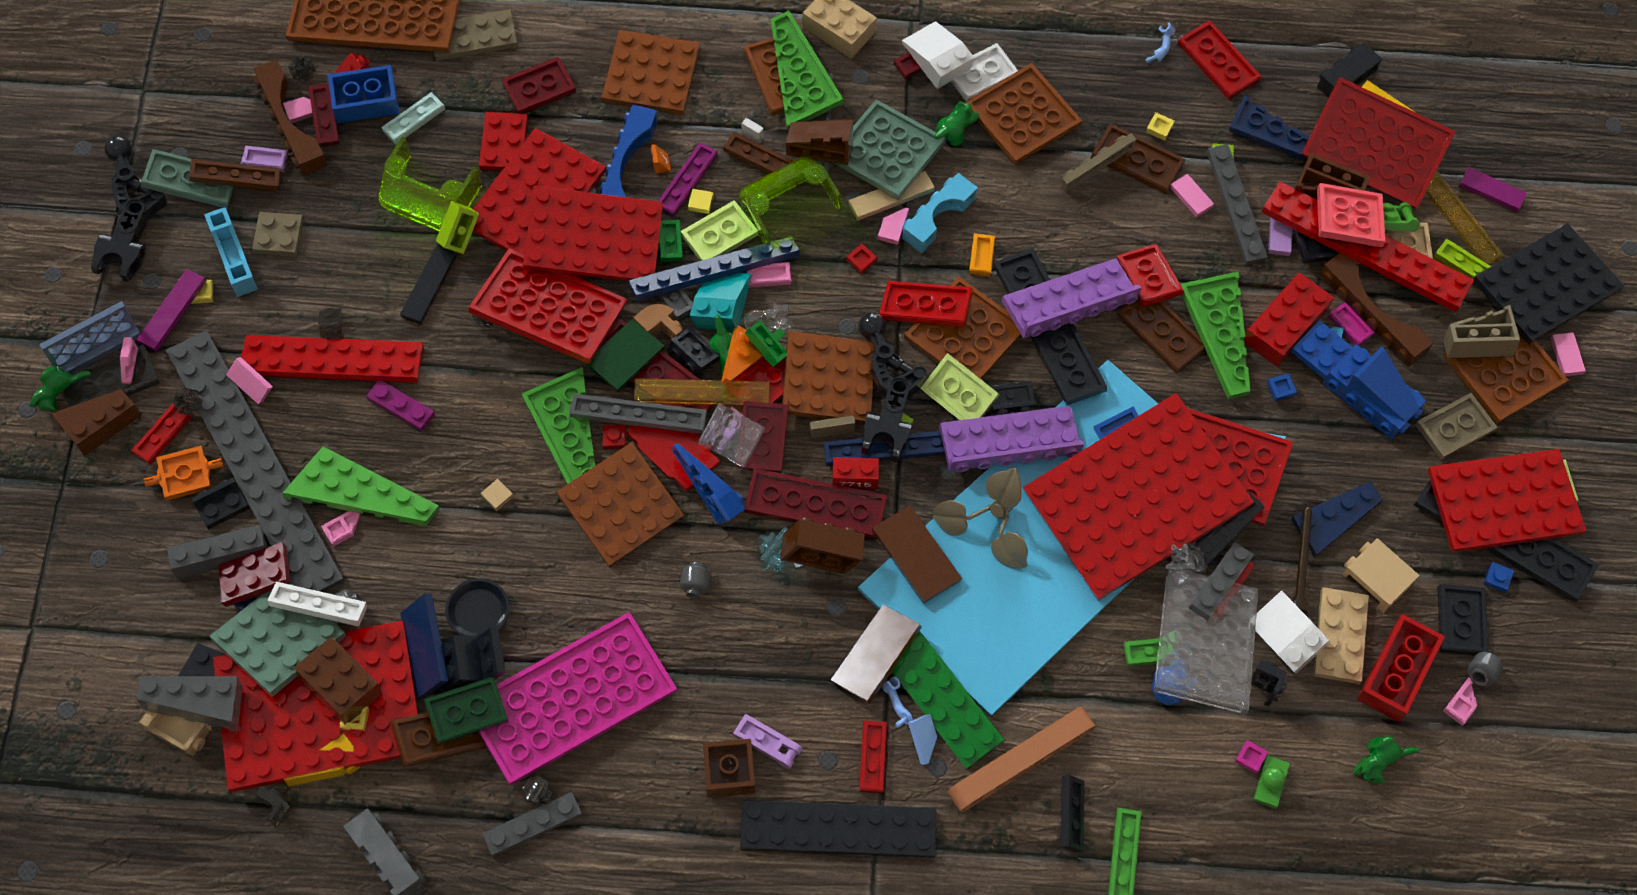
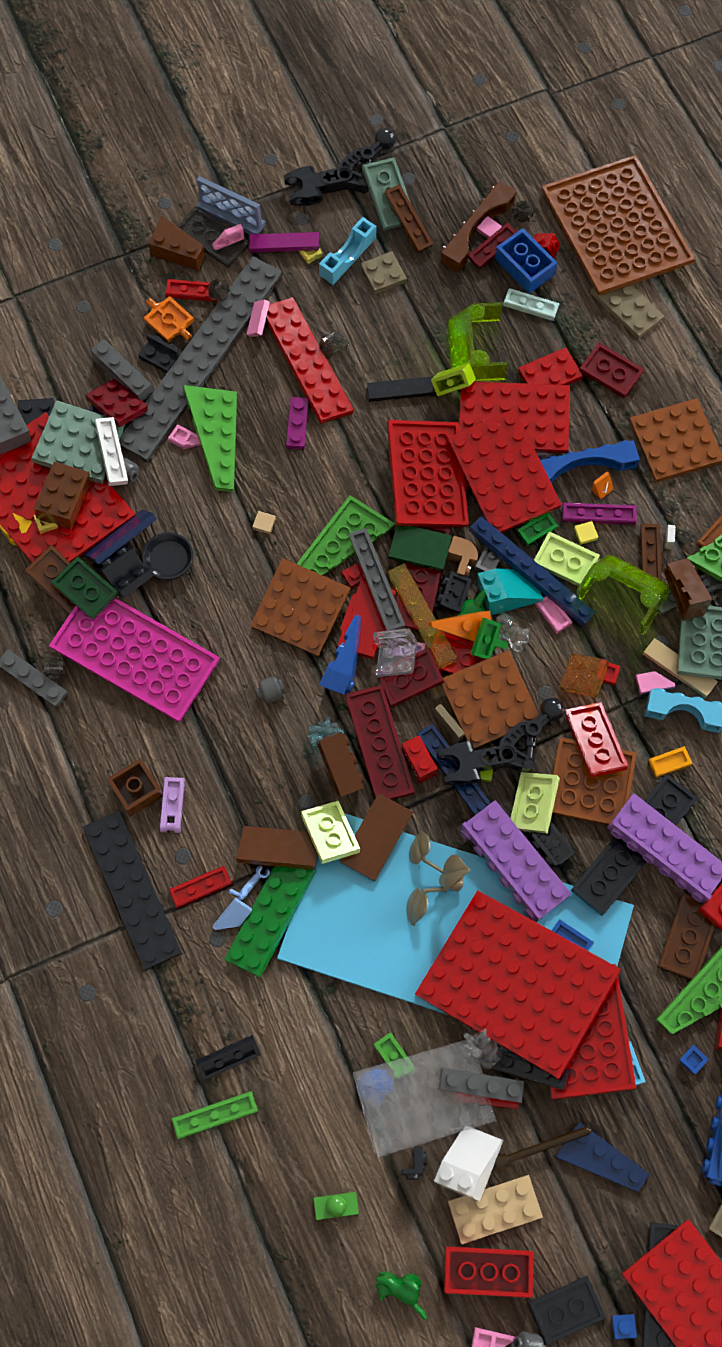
camera: 65 degrees right, 5 degrees up
green animal [29,366,91,412] -> none
lavender tile [241,146,289,172] -> none
nougat beam [947,707,1096,813] -> none
dark pink plate [1235,740,1268,774] -> none
tan panel [1343,538,1420,613] -> none
none -> yellowish green plate [301,801,360,864]
none -> clear orange plate [559,653,609,697]

